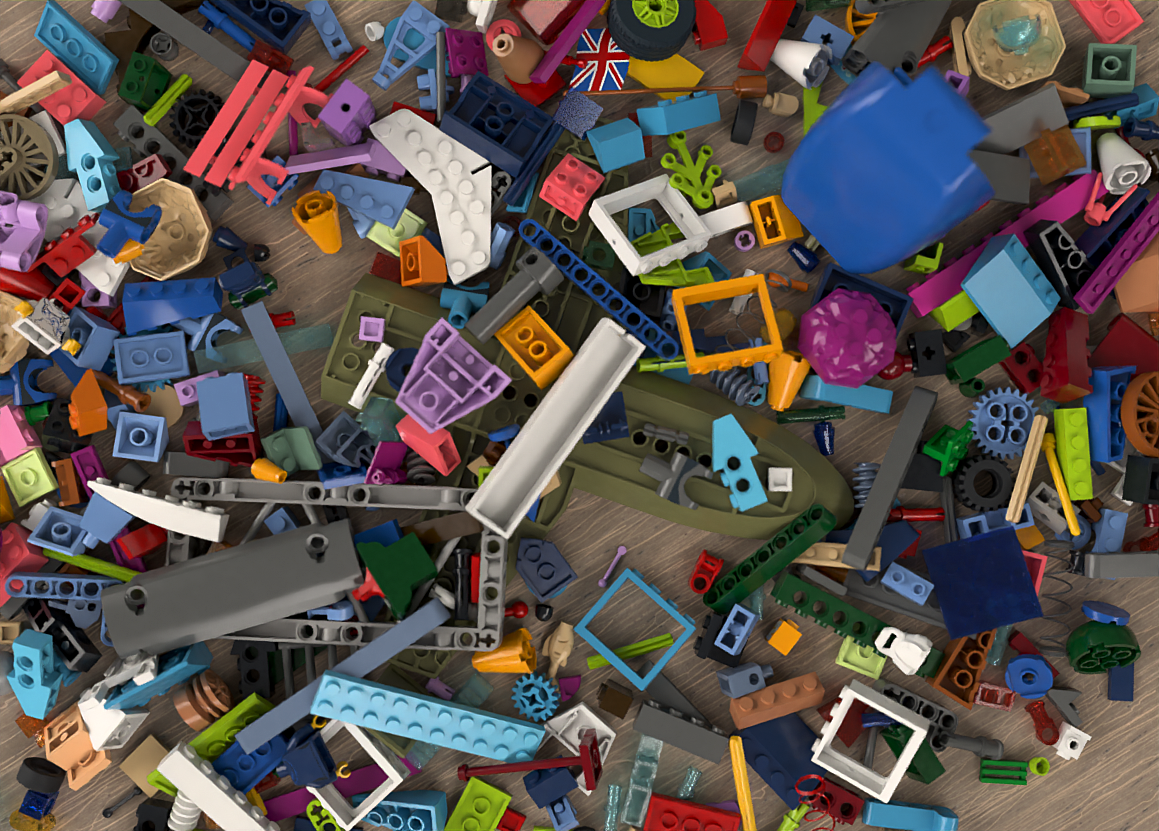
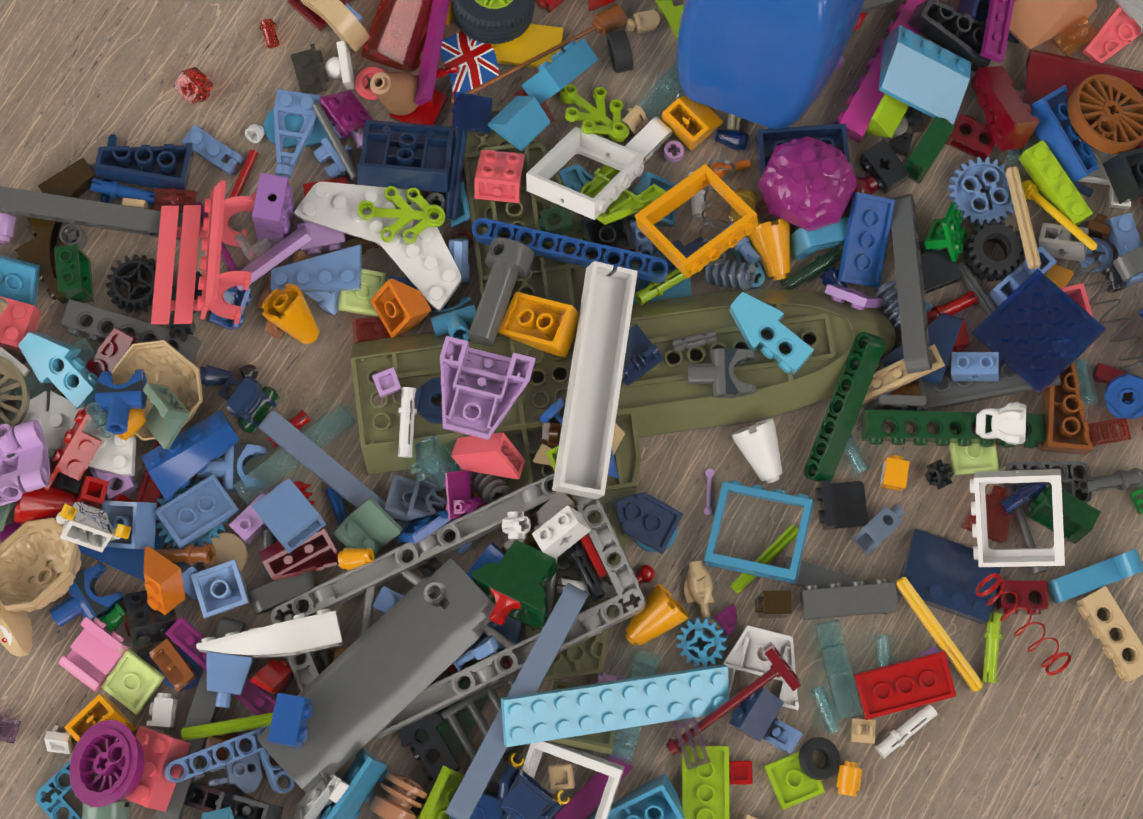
camera: 25 degrees left, 10 degrees down
light blue slope [27,506,88,556] -> none
lime axle [143,74,193,127] -> none
black hinge [535,604,554,622] -> none
red piece [688,549,724,594] -> none
medium blue brick [714,603,761,656] -> none
nougat brick [729,672,825,730] -> none
clear red bush [763,132,784,153] -> none
white tile [768,468,792,491] -> none
lime panel [903,242,944,275] -> none
dark green cone [959,377,985,398] -> none
none -> clear light blue pin [86,402,114,438]
none -> tan tile [122,198,150,209]
none -> sand green bracket [143,383,190,449]
none -> blue brick [267,693,313,749]
none -> lime plant [357,186,445,244]
none -> white gear [502,511,531,539]
none -> white brick [532,505,591,559]
none -> tan tile [548,763,575,790]
none -> tile [673,716,710,769]
none -> white cone [732,418,783,484]
none -> medium lavender wing [825,284,884,310]
none -> blue tile [838,192,895,288]
none -> black gear [925,459,955,489]

